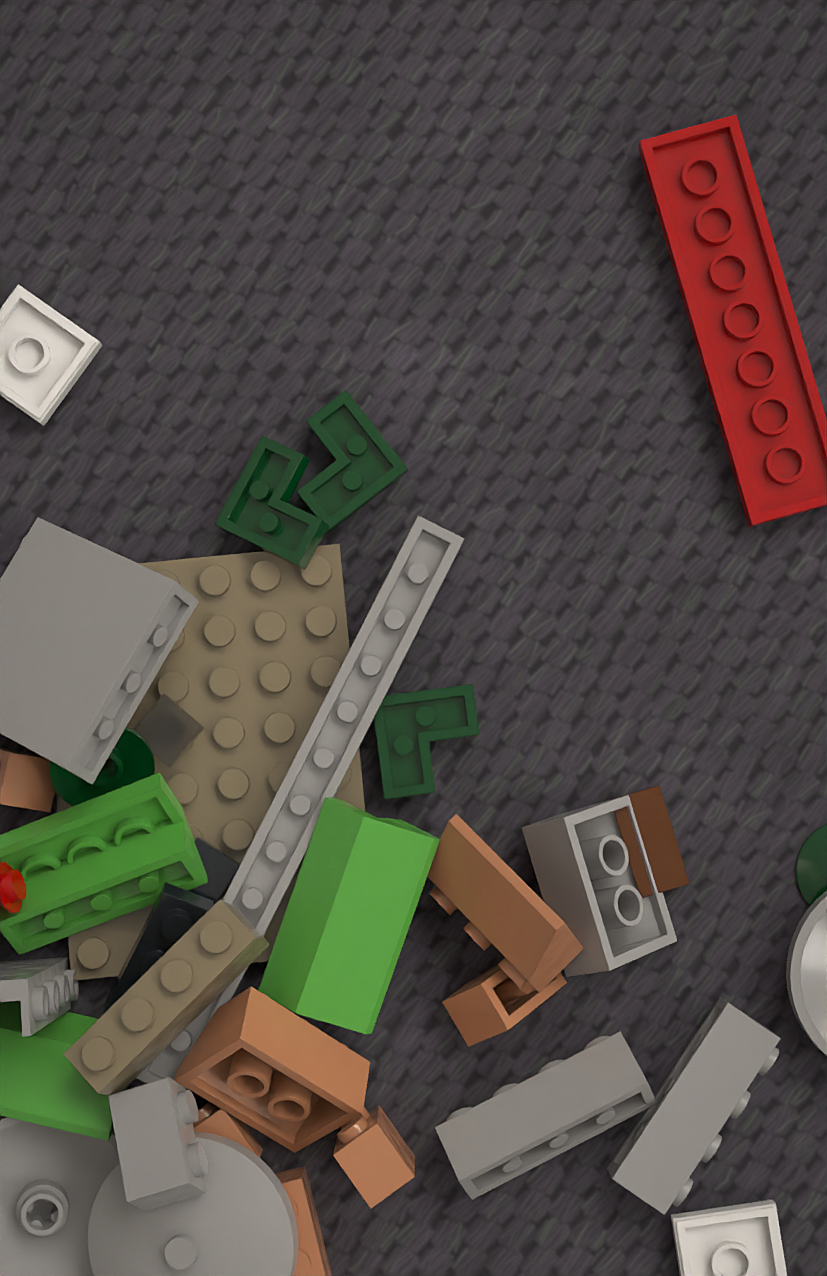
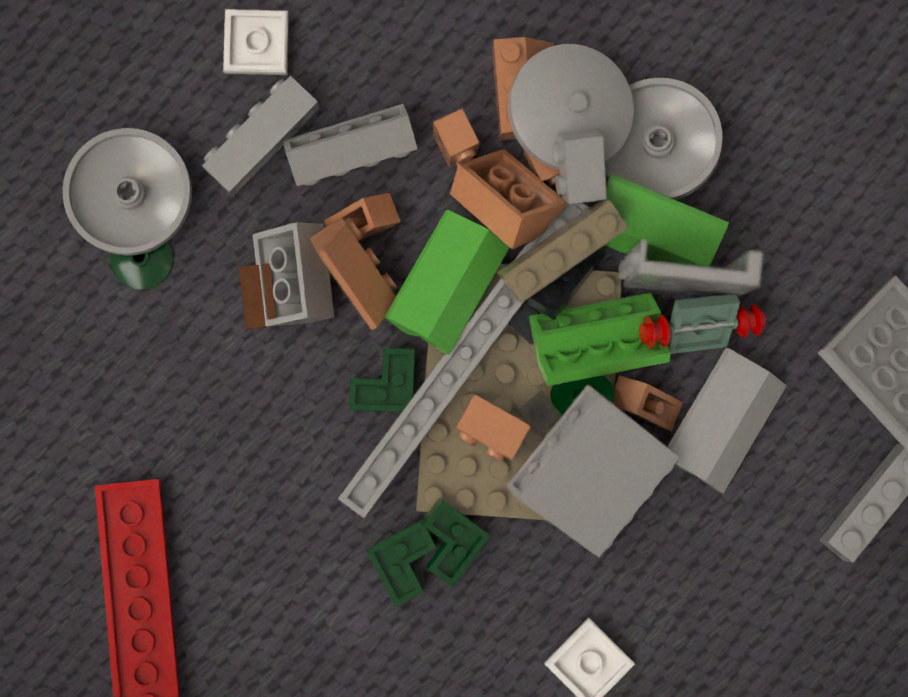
camera: 175 degrees right, 0 degrees up
none -> nougat brick [455,394,531,462]

